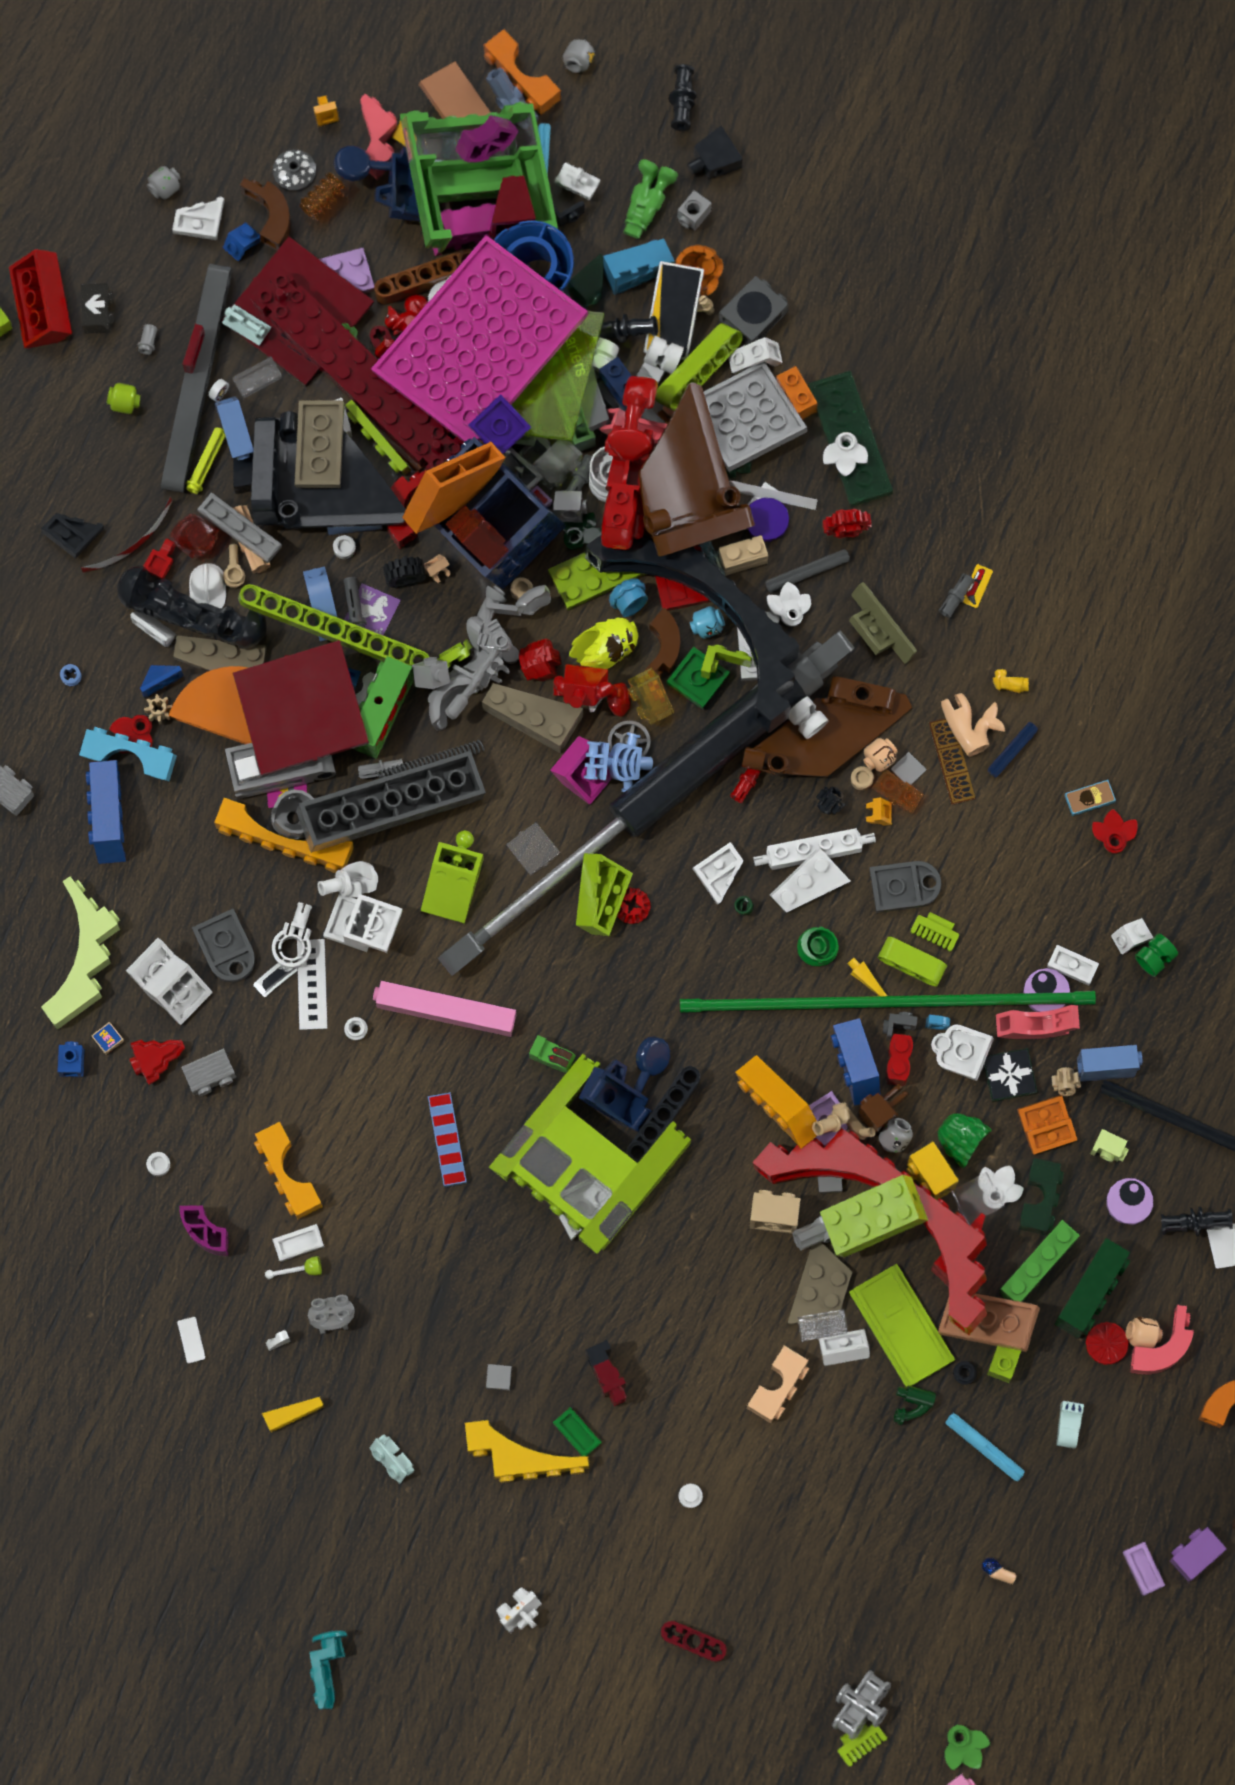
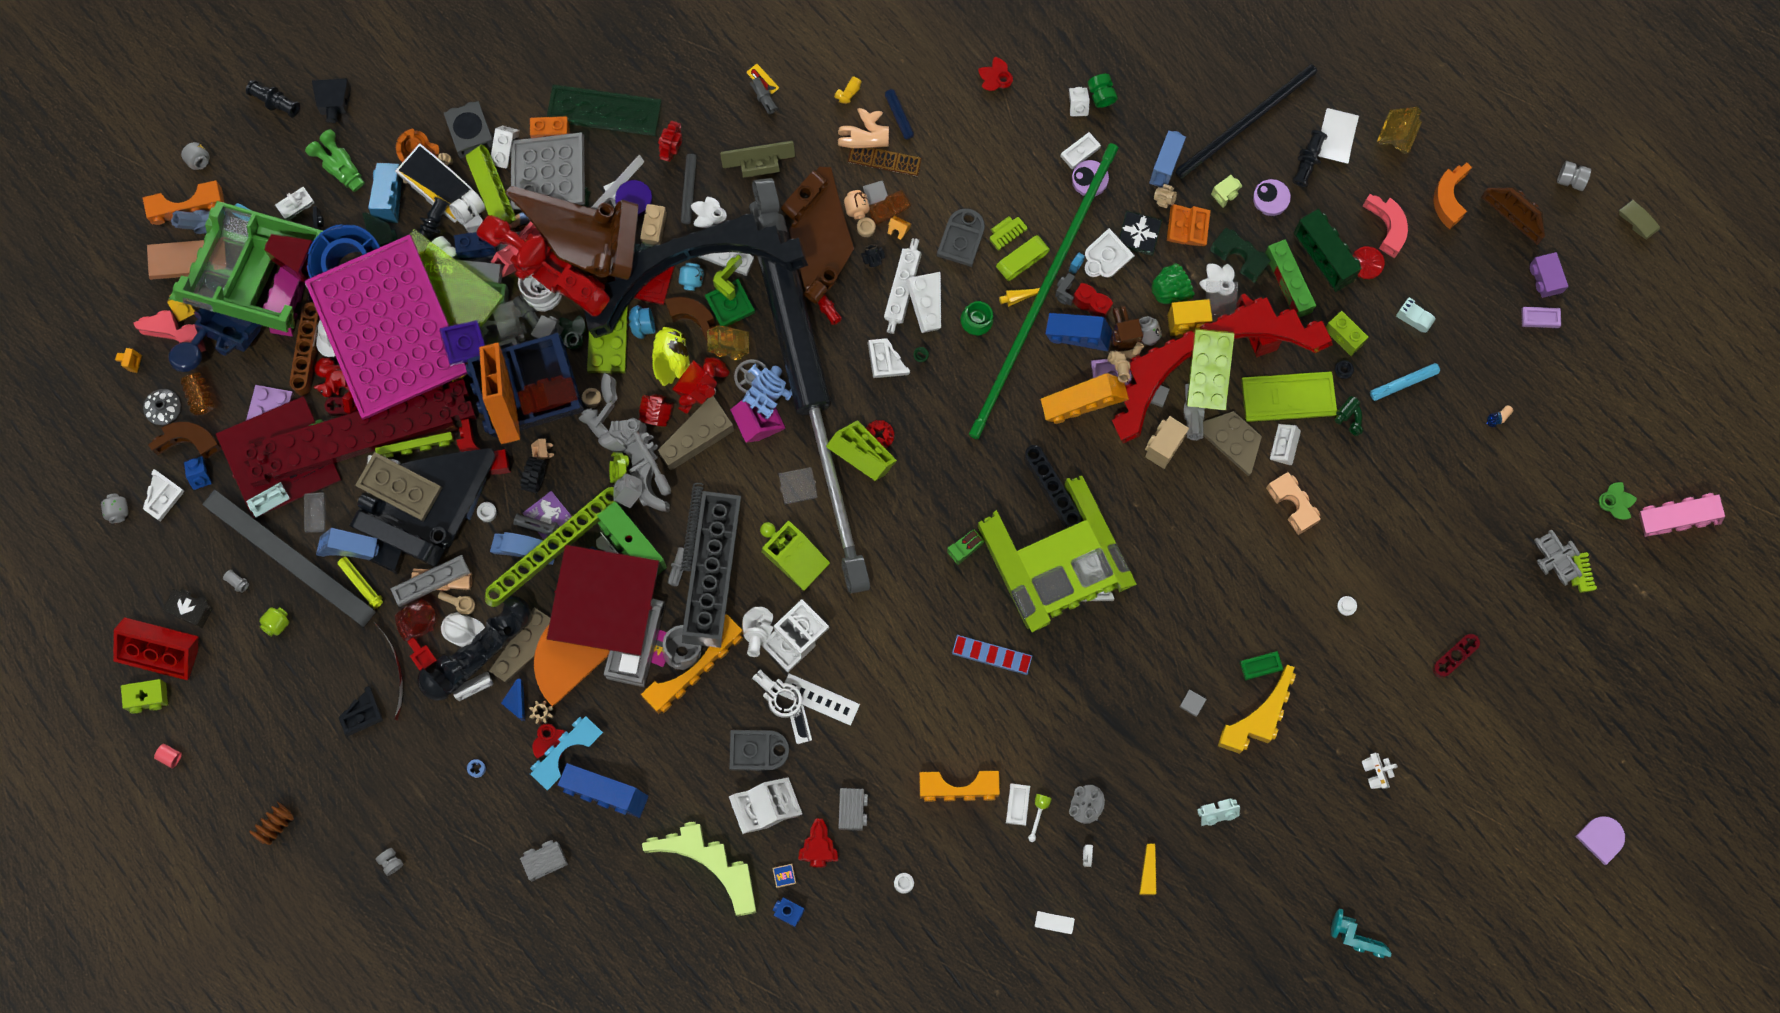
camera: 65 degrees left, 0 degrees up
magenta brick [179,1206,228,1256] -> none
dark red tile [182,324,205,374] -> none
white tile [209,379,229,402] -> none
white plate [344,1017,368,1040] -> none
bright pink brick [373,981,516,1037] -> none
magenta brick [455,115,518,162] -> none
dark blue piece [579,1036,670,1132] -> none
dark red hips [585,1340,627,1407] -> none
light grey brick [678,191,711,231] -> none
white wheel [788,696,829,739] -> none
clear plate [798,1309,848,1341] -> none
white plate [823,432,868,476] -> none
nougat tile [938,1293,1040,1352] -> none
coral arch [996,1005,1080,1039] -> none
tile [1064,780,1116,816] -> none
light nougat head [1126,1317,1163,1348] -> none

